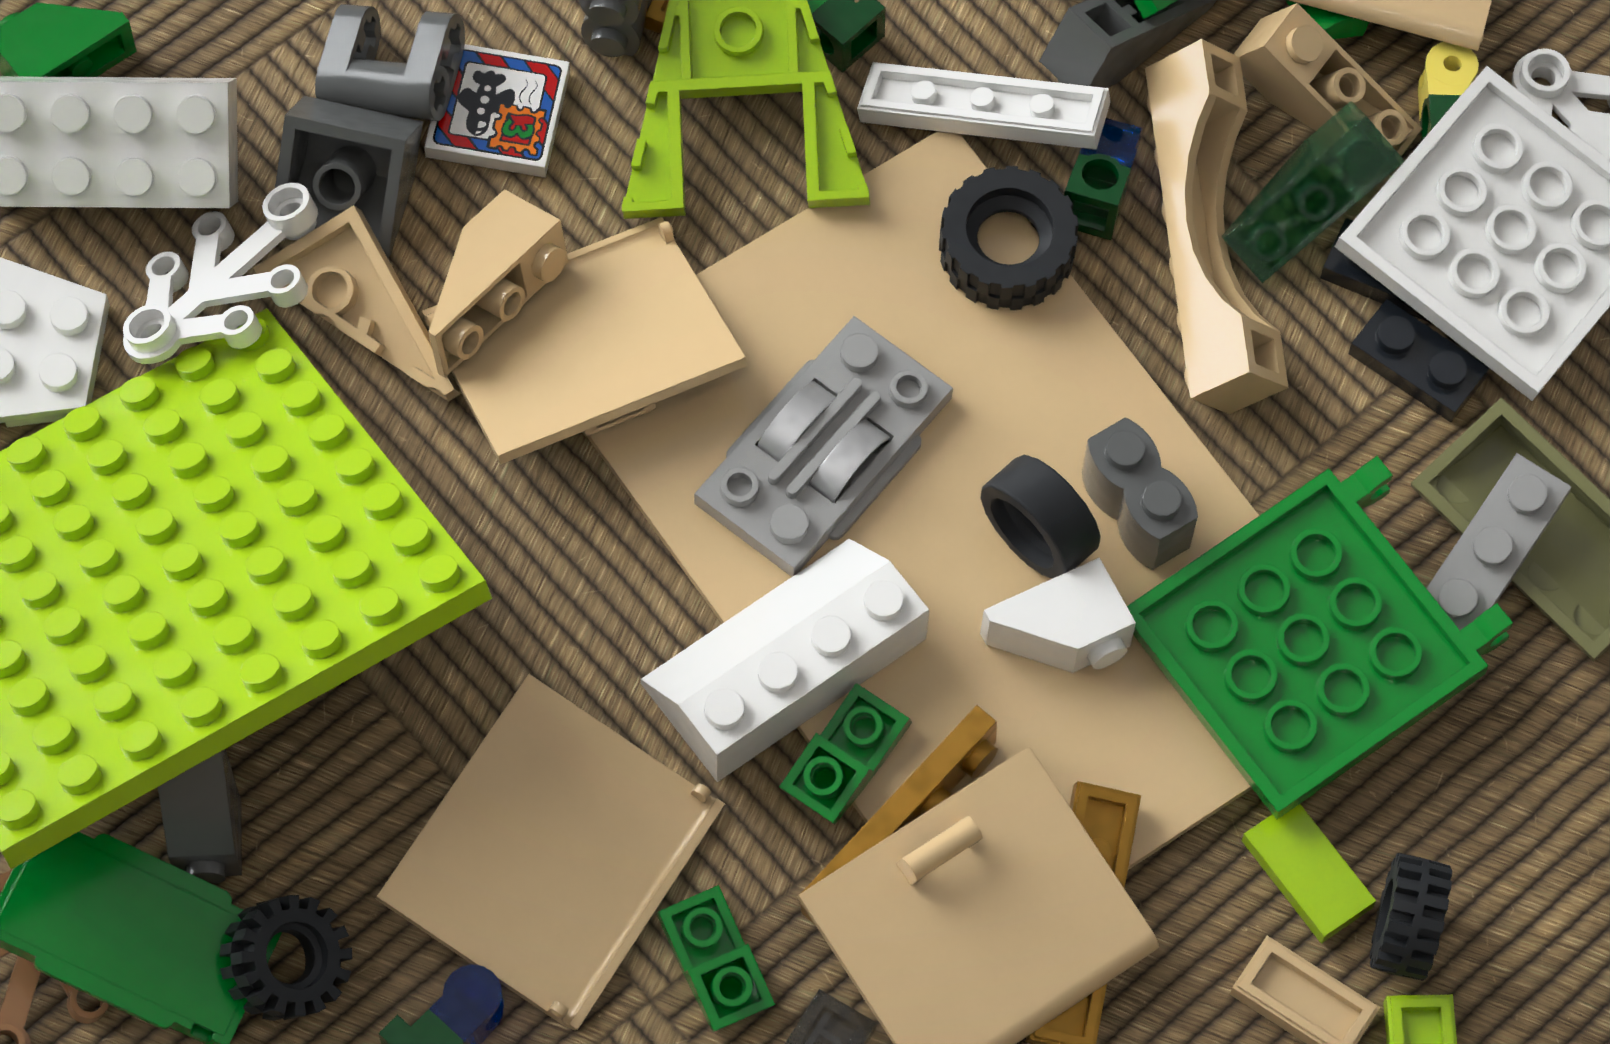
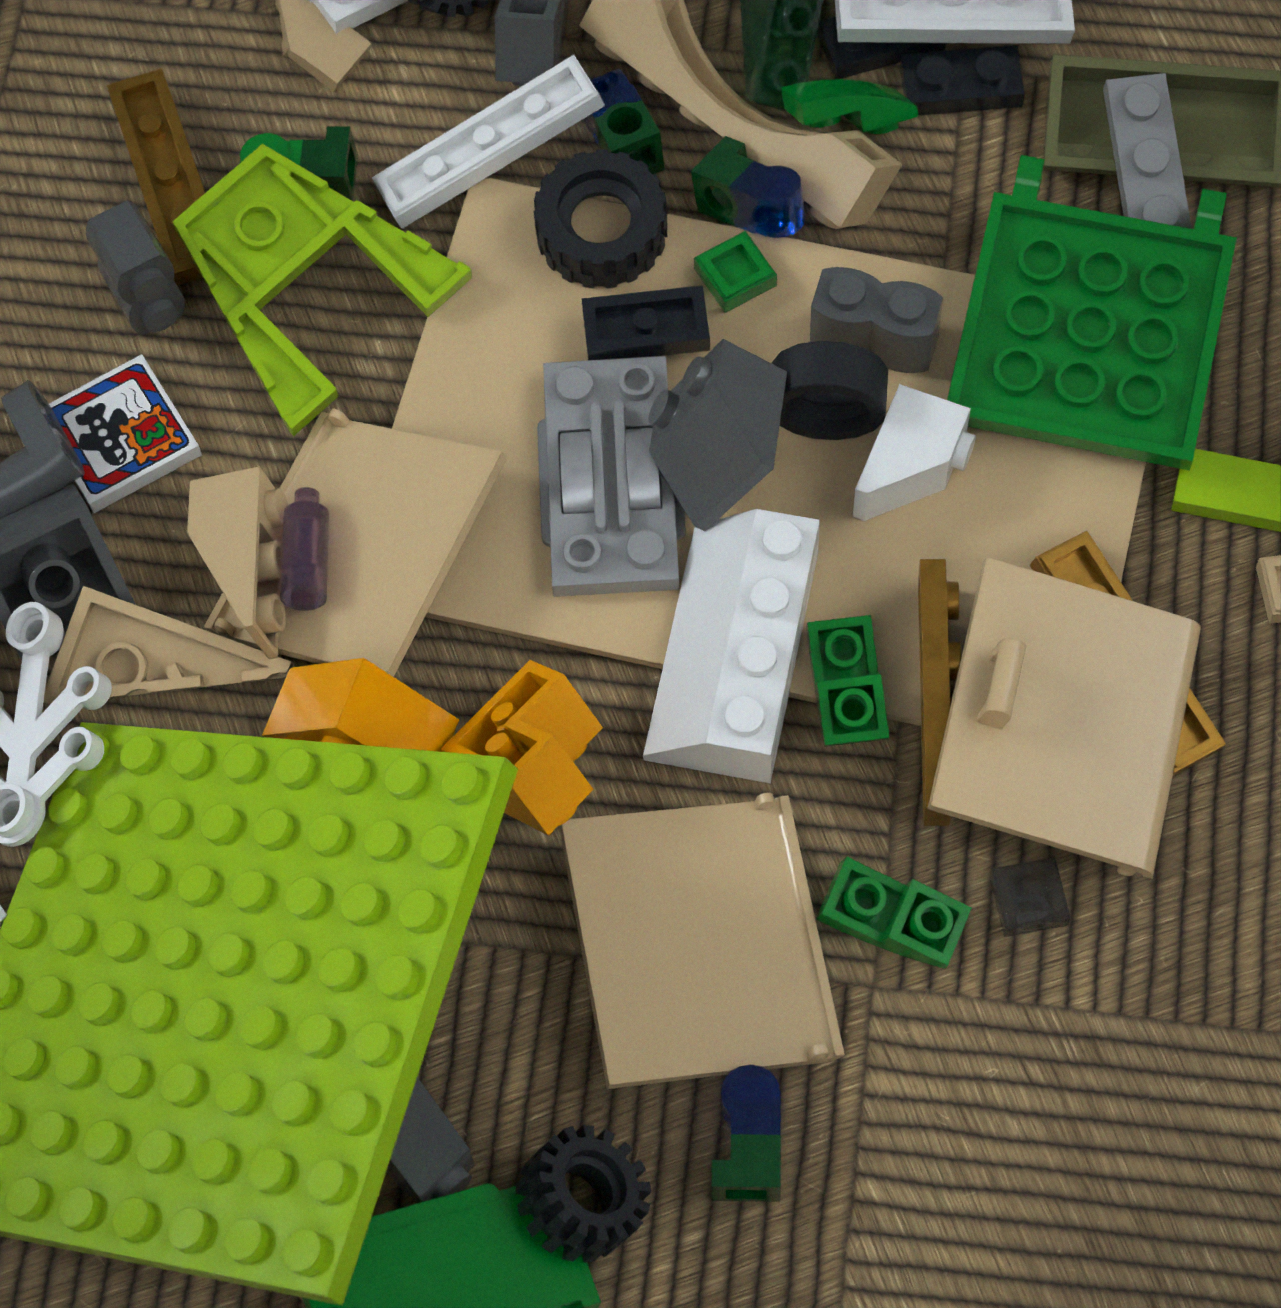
camera: 35 degrees left, 0 degrees up
none -> light orange brick [262,658,459,752]
none -> cylinder [280,487,329,611]
none -> light orange brick [441,660,603,836]
none -> black plate [581,285,710,360]
none -> dark grey slope [648,339,787,531]
none -> leg [691,136,806,238]
none -> green tile [694,230,777,313]
none -> green slope [781,79,918,134]

